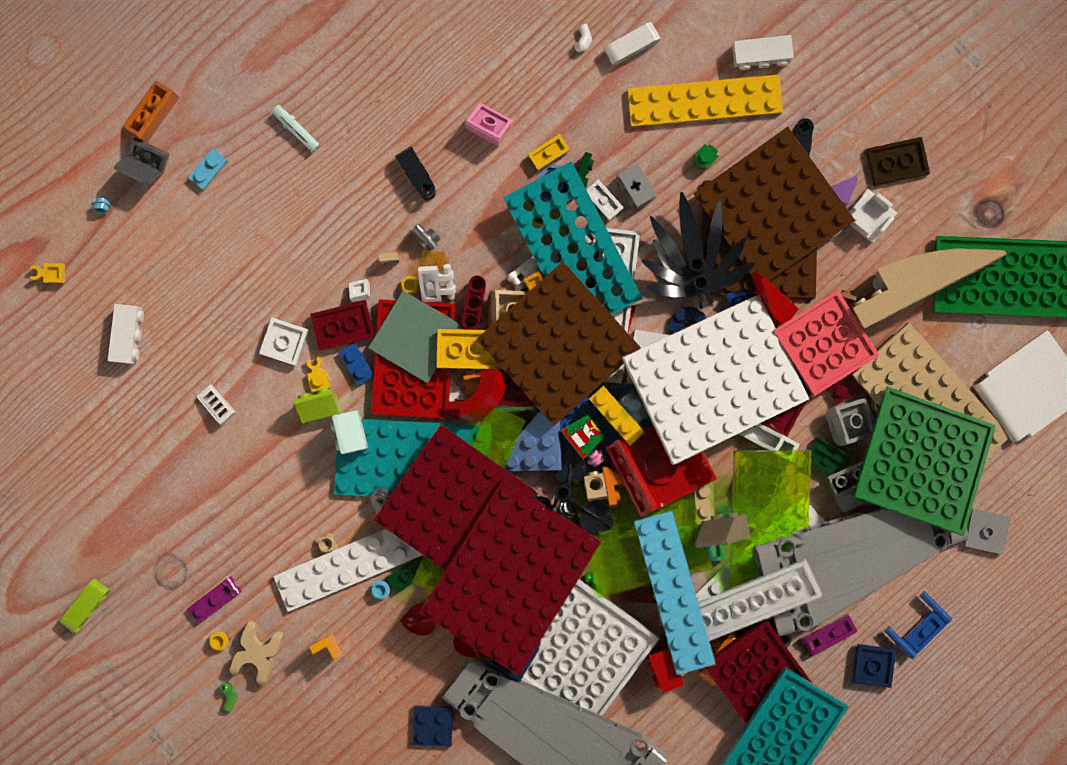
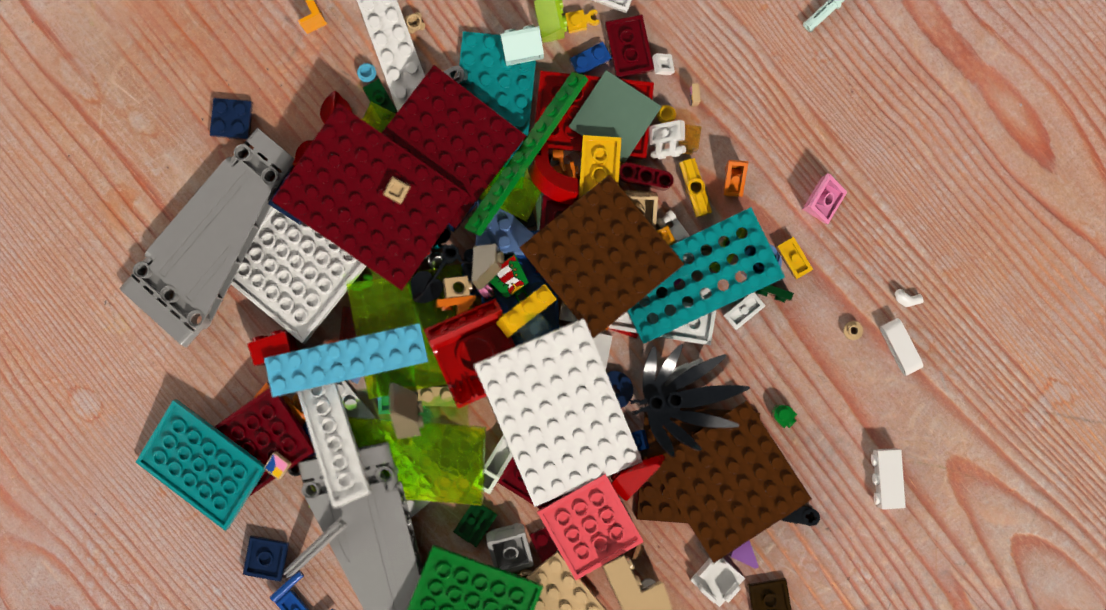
camera: 85 degrees right, 0 degrees up
black piece [395,146,436,200] -> none
flat silver plate [410,223,441,251] -> none
light grey brick [616,162,657,209] -> none
yellow plate [627,75,783,127] -> none
magenta plate [800,614,858,657] -> none
light grey slope [827,461,866,512] -> none
none -> tile [265,451,292,480]
none -> light grey axle [283,519,347,579]
none -> tan tile [383,177,410,204]
none -> green plate [464,72,588,236]
none -> dark tan slope [472,244,504,290]
none -> orange hand [553,149,567,173]
none -> yellow piece [679,158,712,218]
none -> orange slope [723,160,748,197]
none -> tan plate [843,321,863,340]

